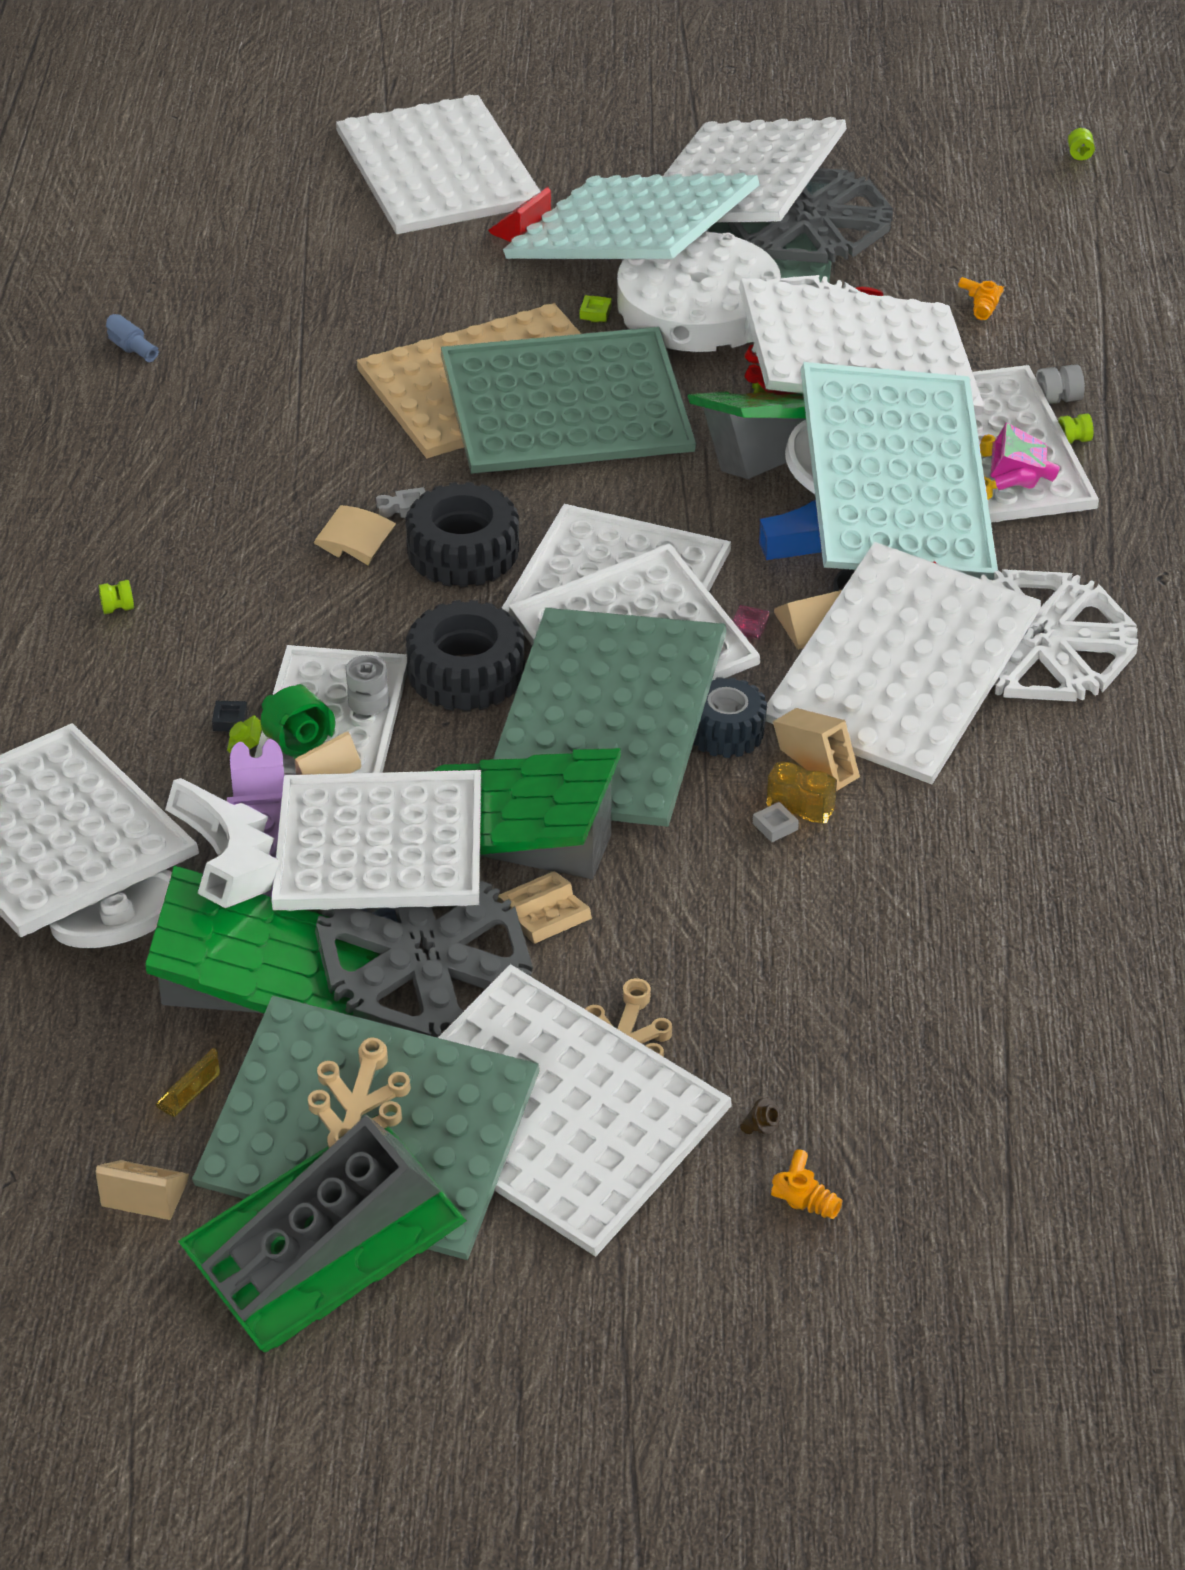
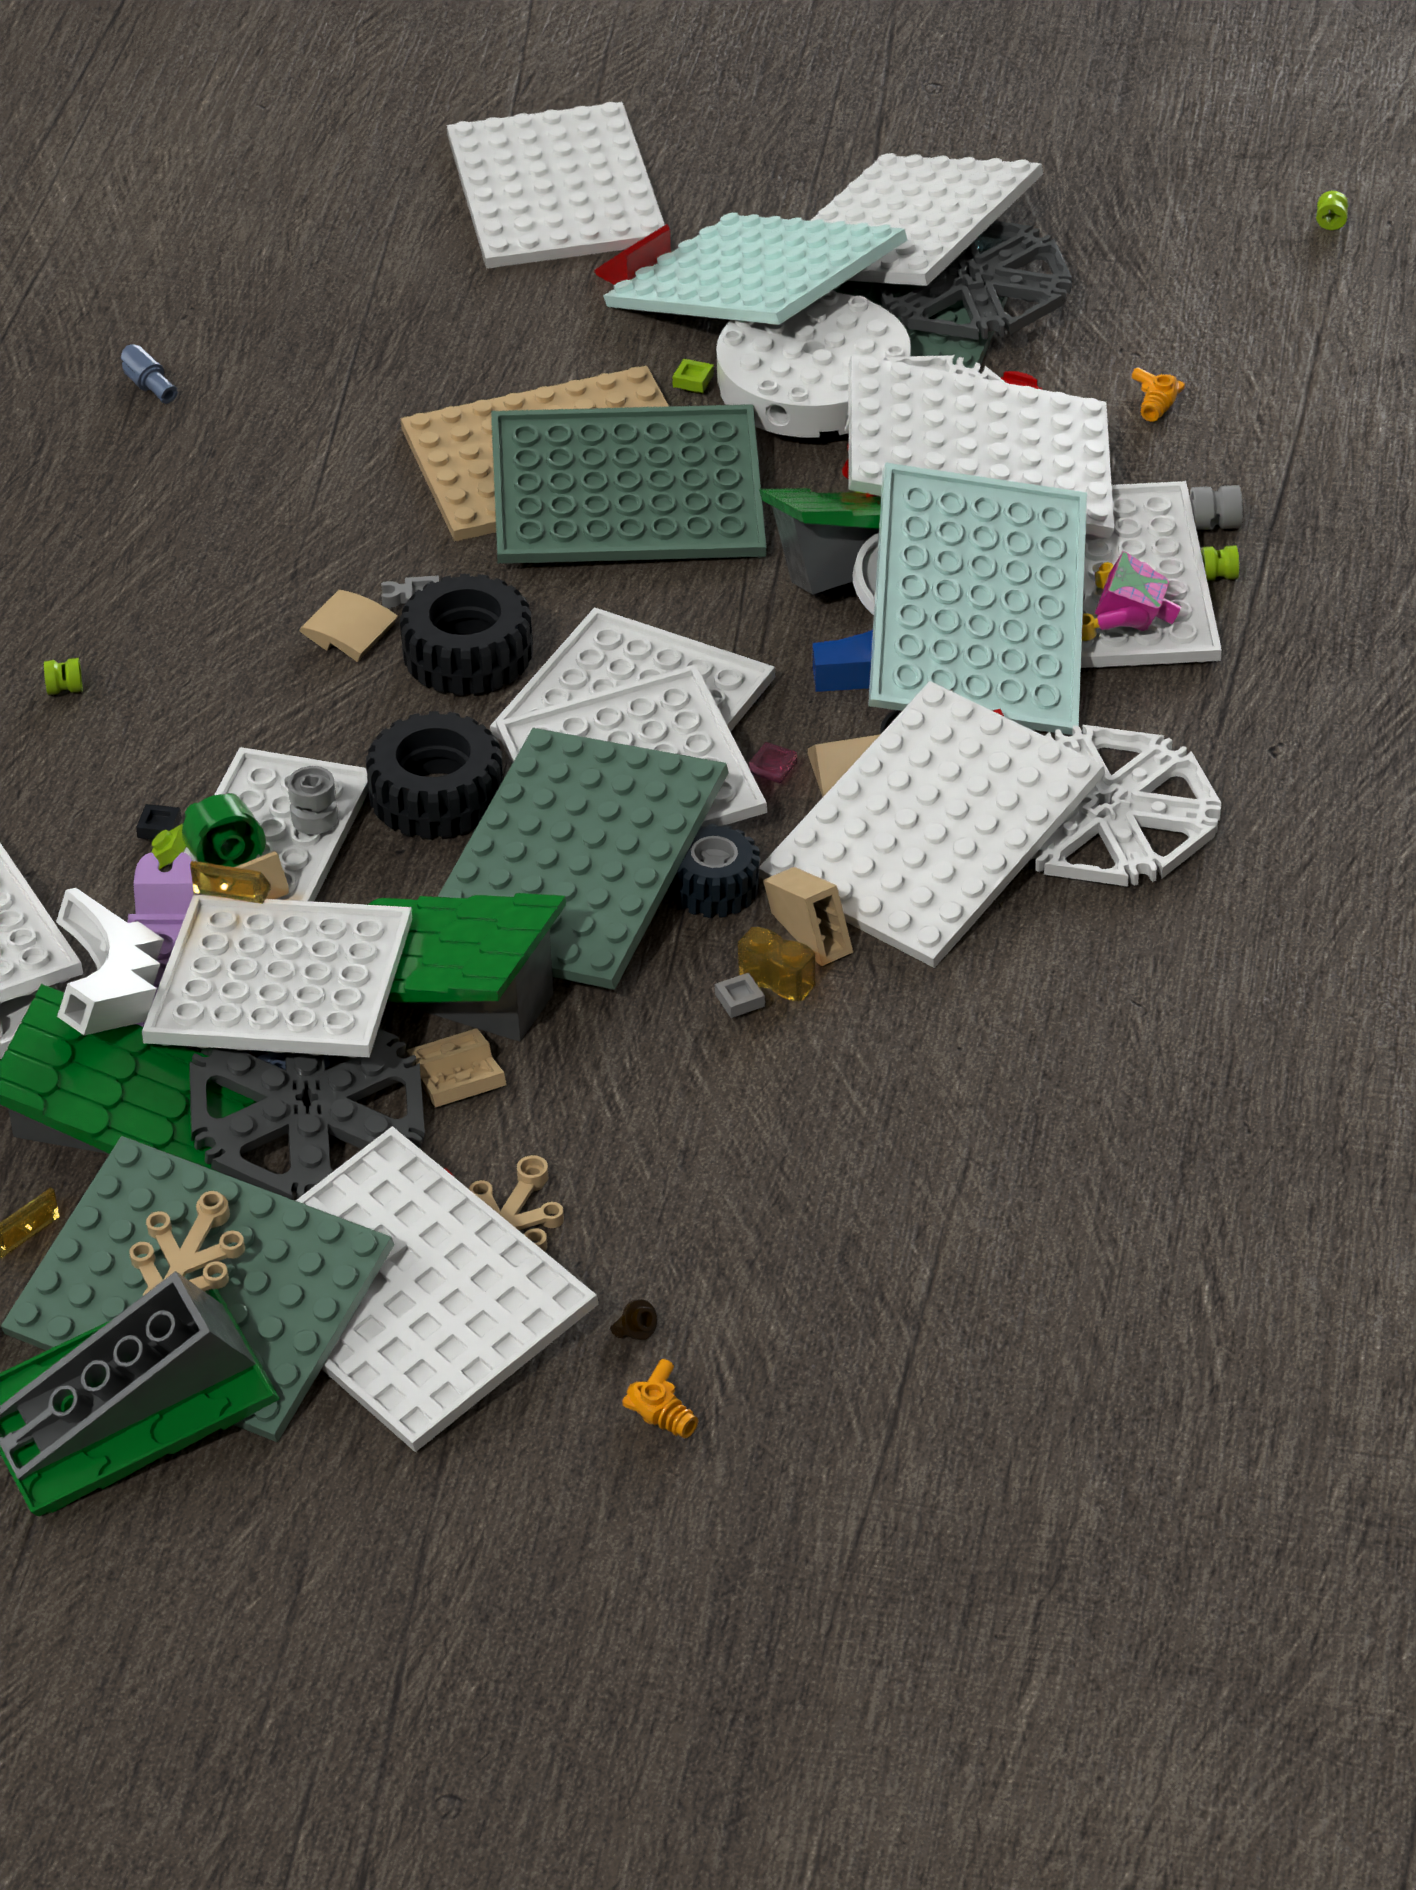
camera: 10 degrees right, 0 degrees up
none -> clear yellow slope [190,861,271,904]

